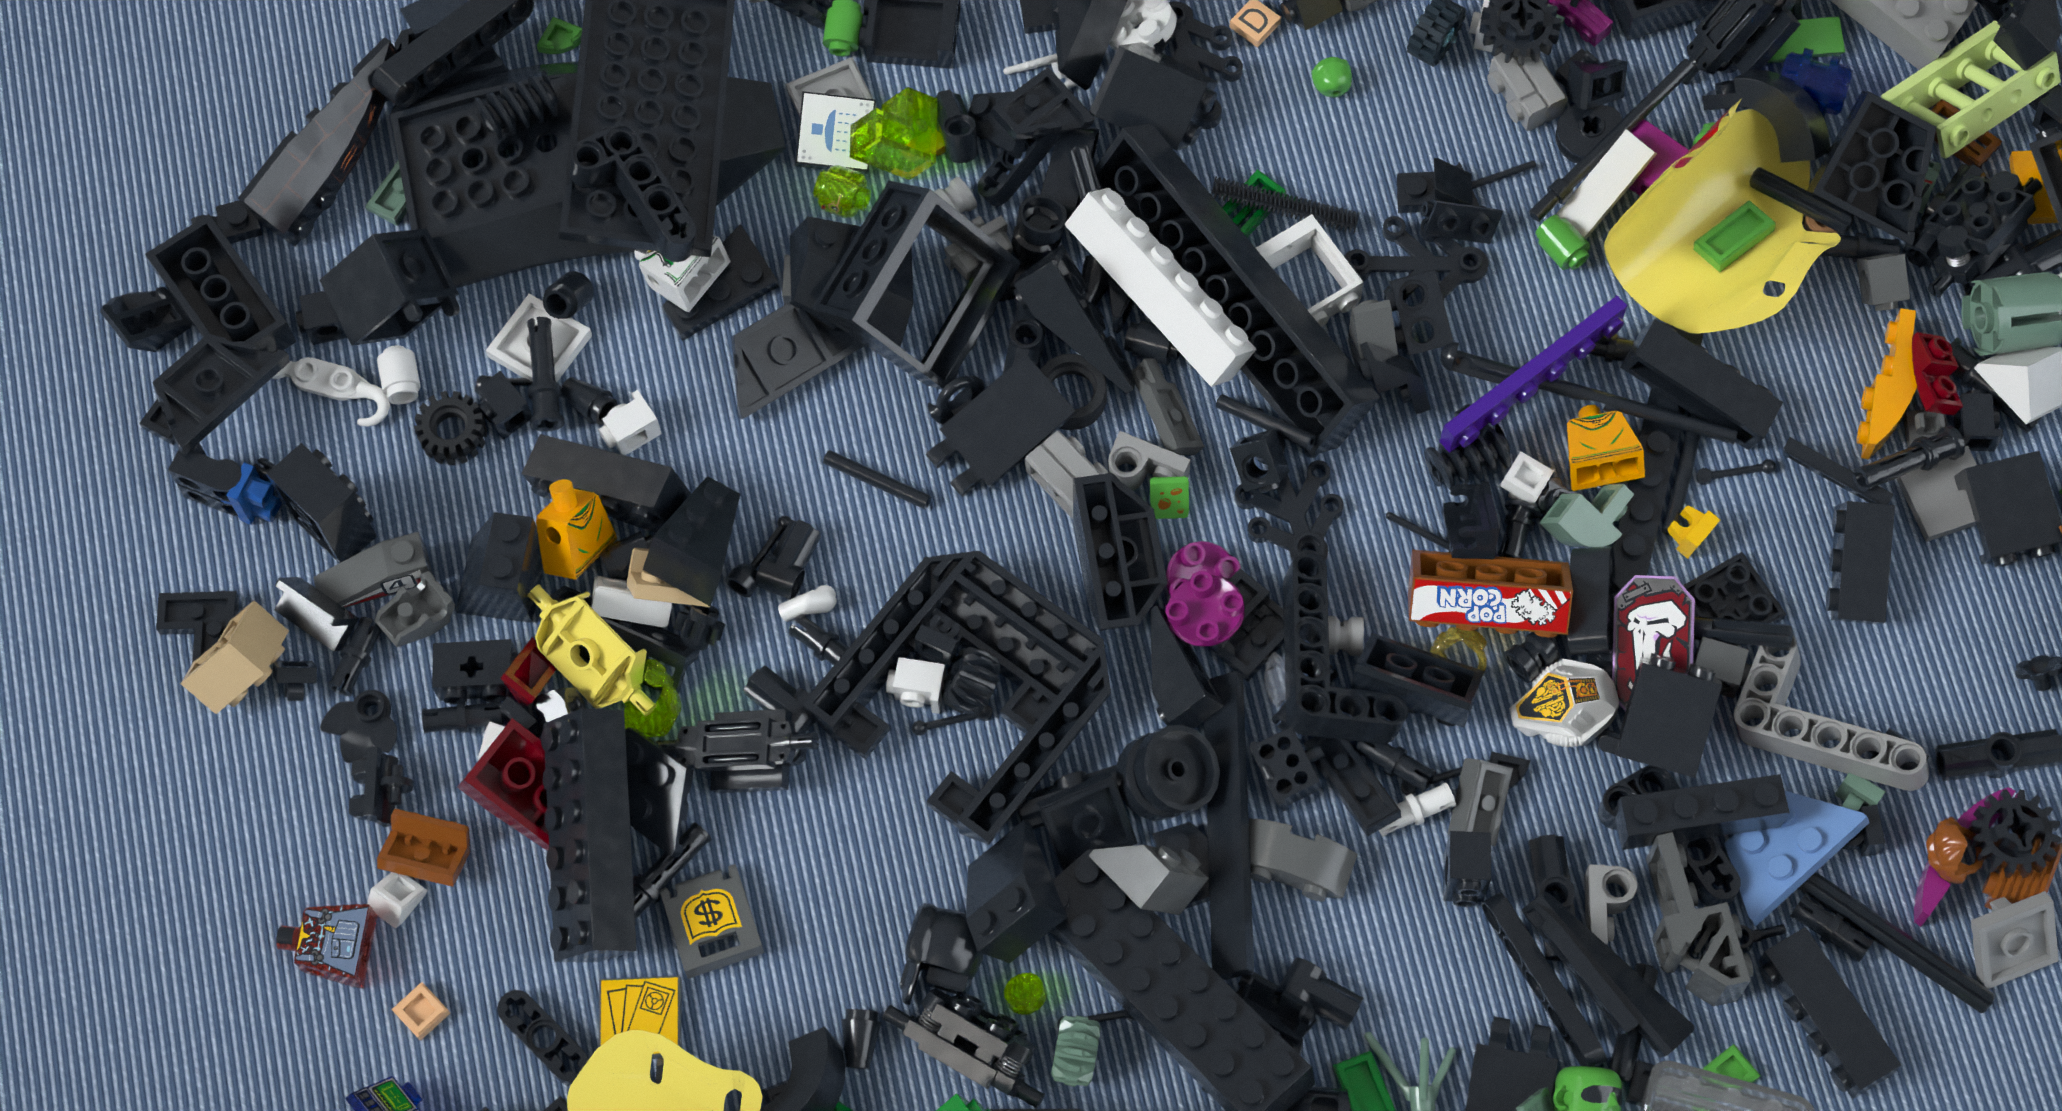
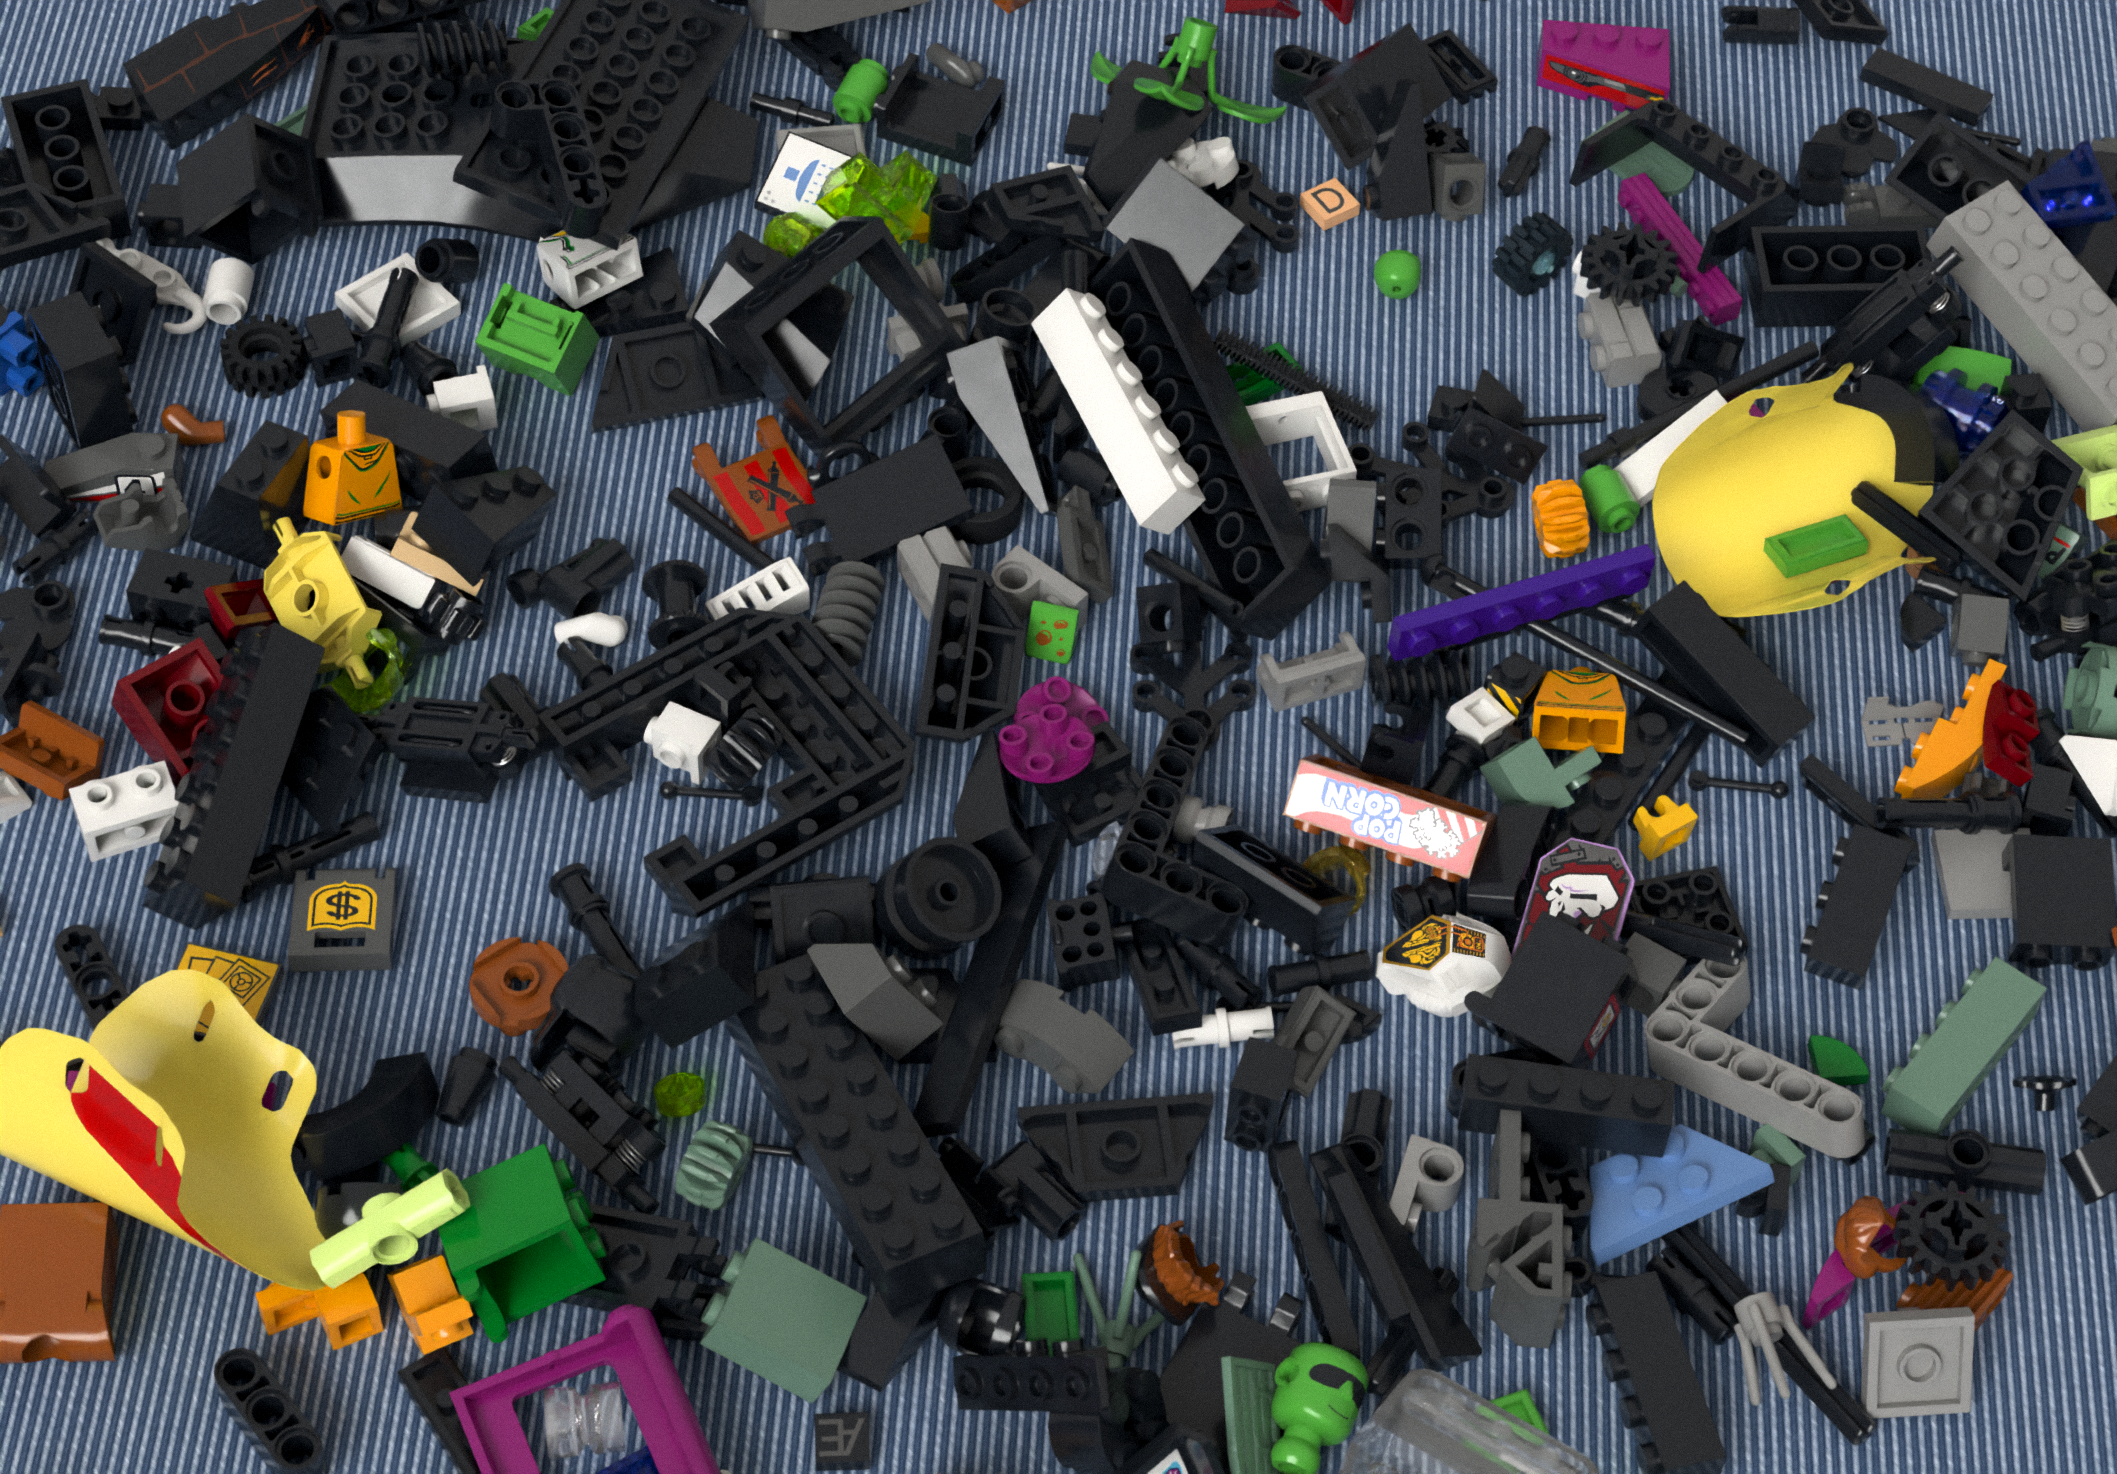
camera: 10 degrees right, 15 degrees down
none -> black tile [68,241,157,366]
none -> white brick [68,760,179,862]
none -> dark orange arm [161,403,226,446]
none -> dark orange plate [469,937,568,1037]
none -> bright green piece [475,283,600,396]
none -> black pin [548,863,644,977]
none -> black hose [642,560,712,650]
none -> flag [692,415,815,545]
none -> white slope [705,557,810,621]
none -> black bar [750,92,835,127]
none -> dark grey piece [811,561,885,668]
none -> black wing [1017,1093,1214,1202]
none -> dark orange hair [1135,1220,1225,1326]
none -> light grey hinge [1255,631,1366,712]
none -> black pin [1267,949,1372,997]
none -> black brick [1484,651,1547,728]
none -> light orange gear [1531,479,1590,559]
none -> light grey plant [1734,1292,1837,1406]
none -> green tile [1807,1035,1870,1086]
none -> light grey piece [1861,696,1944,747]
none -> sand green brick [1881,956,2047,1135]
none -> black tile [1899,592,1947,653]
none -> black brick [1985,373,2052,434]

